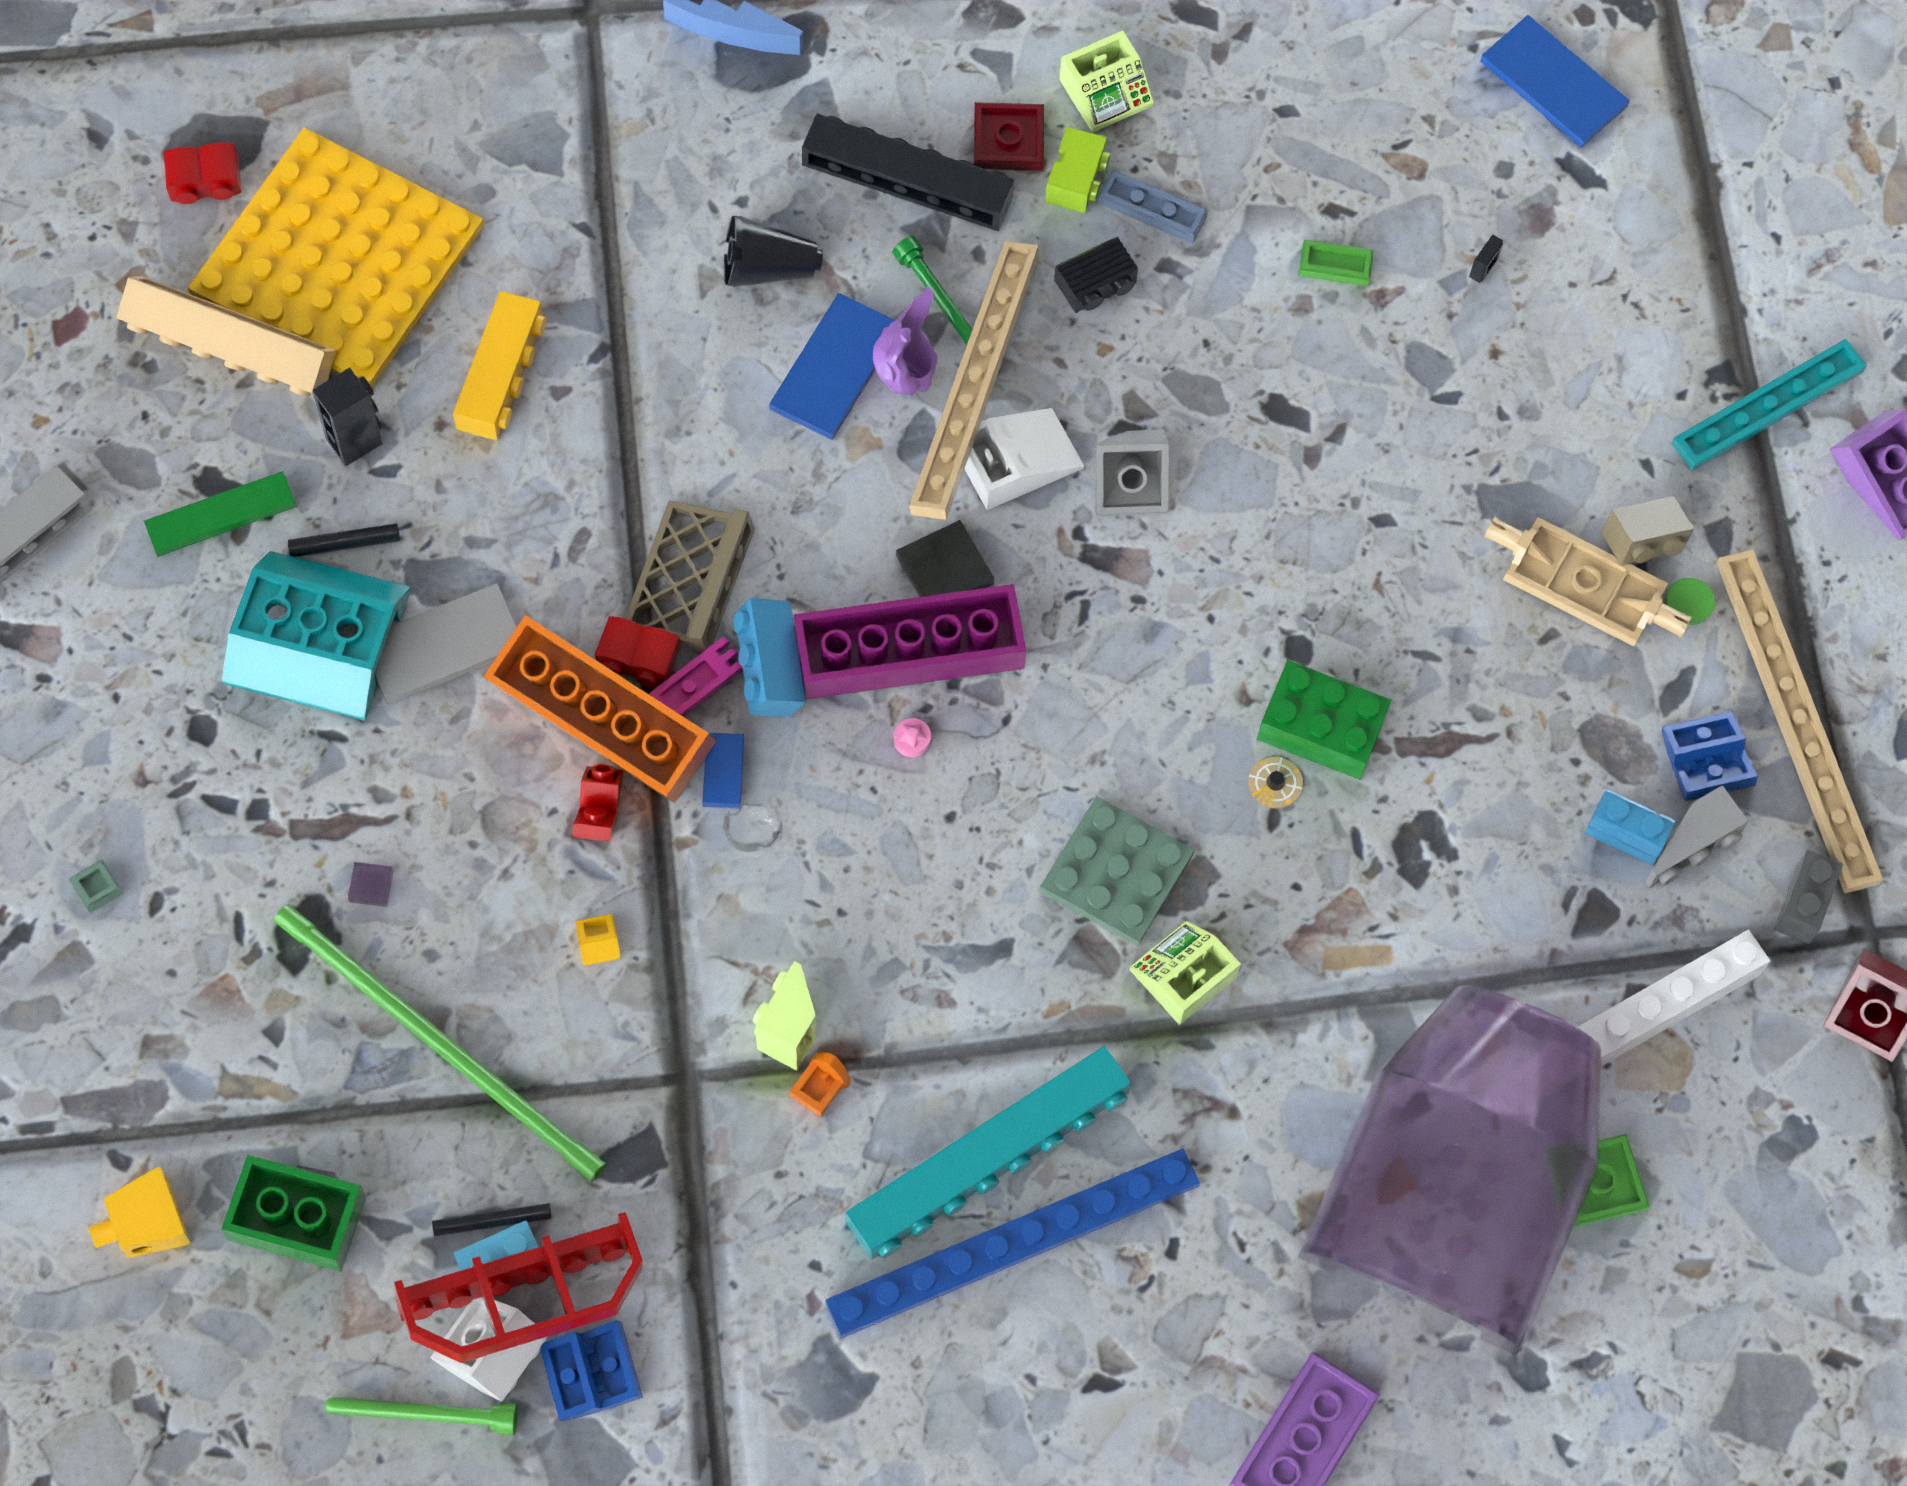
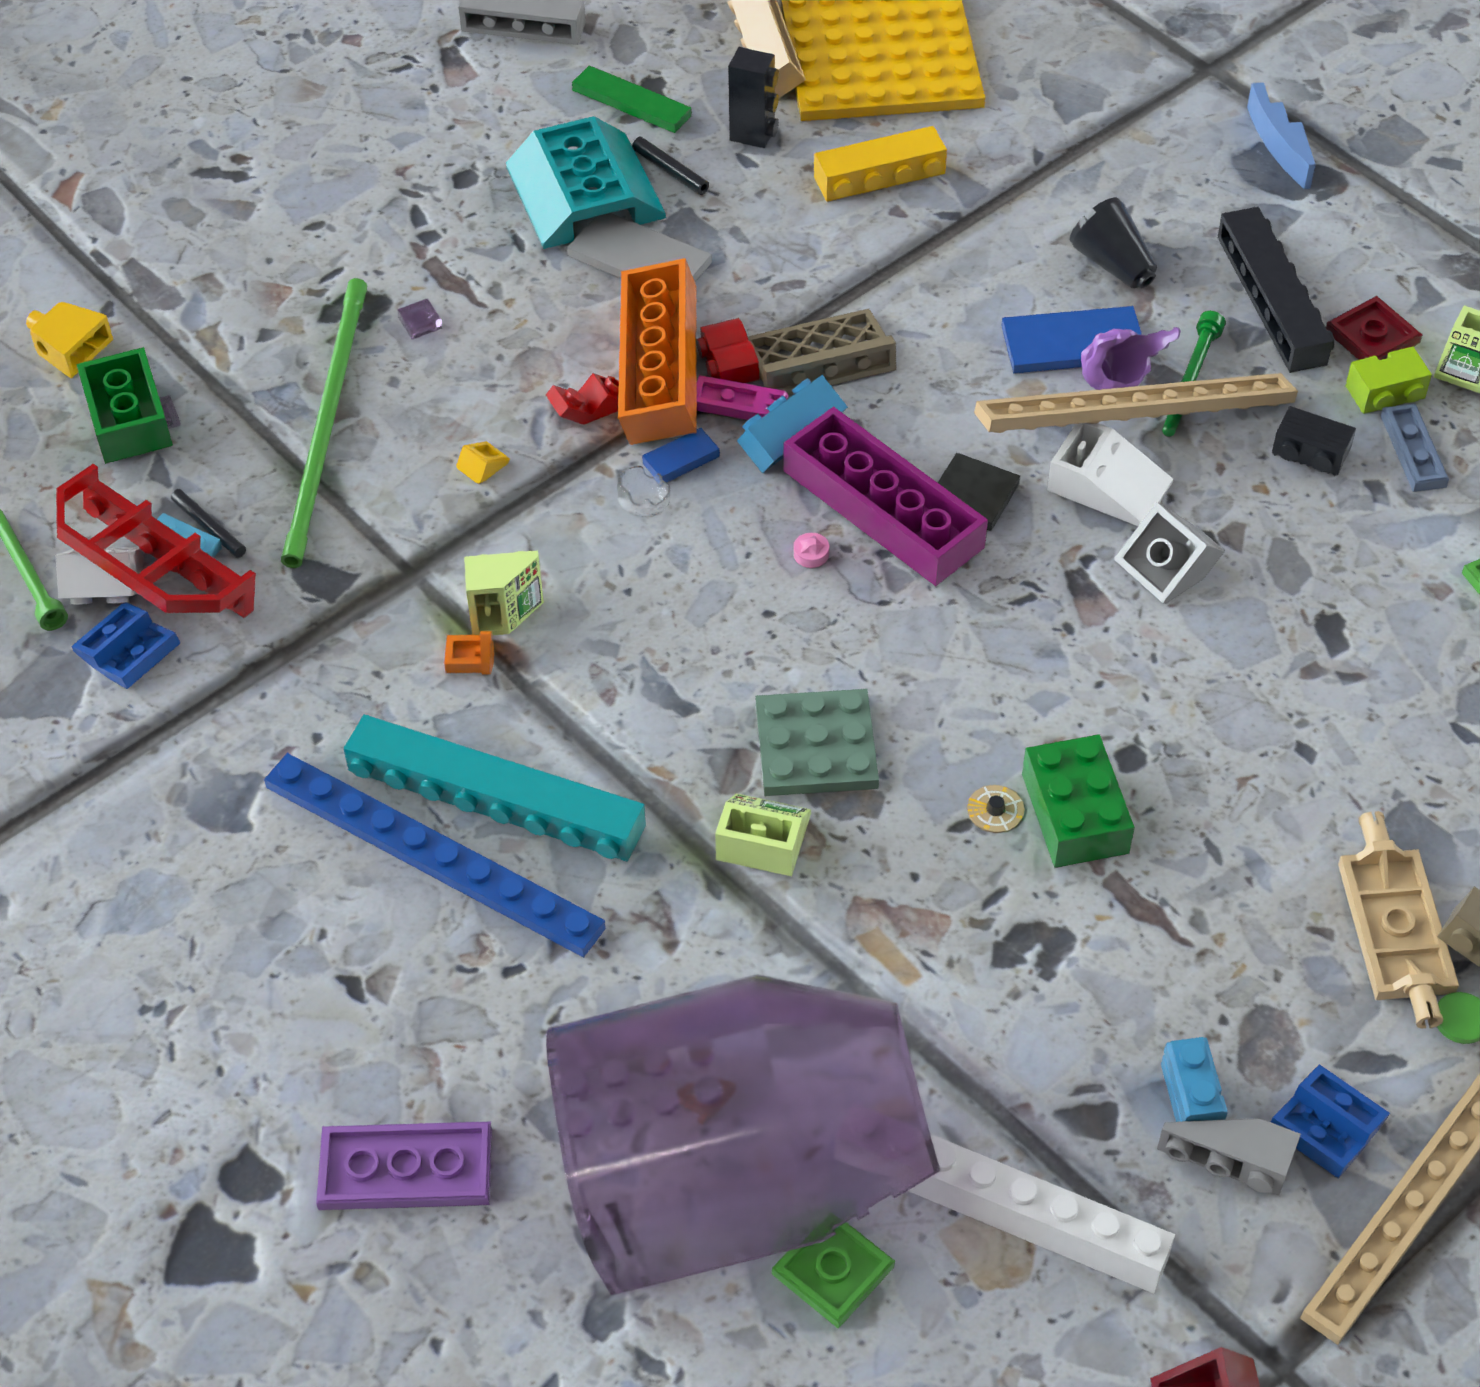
camera: 60 degrees right, 15 degrees down
sand green tile [69,859,123,913] -> none
dark grey brick [1774,849,1843,944] -> none

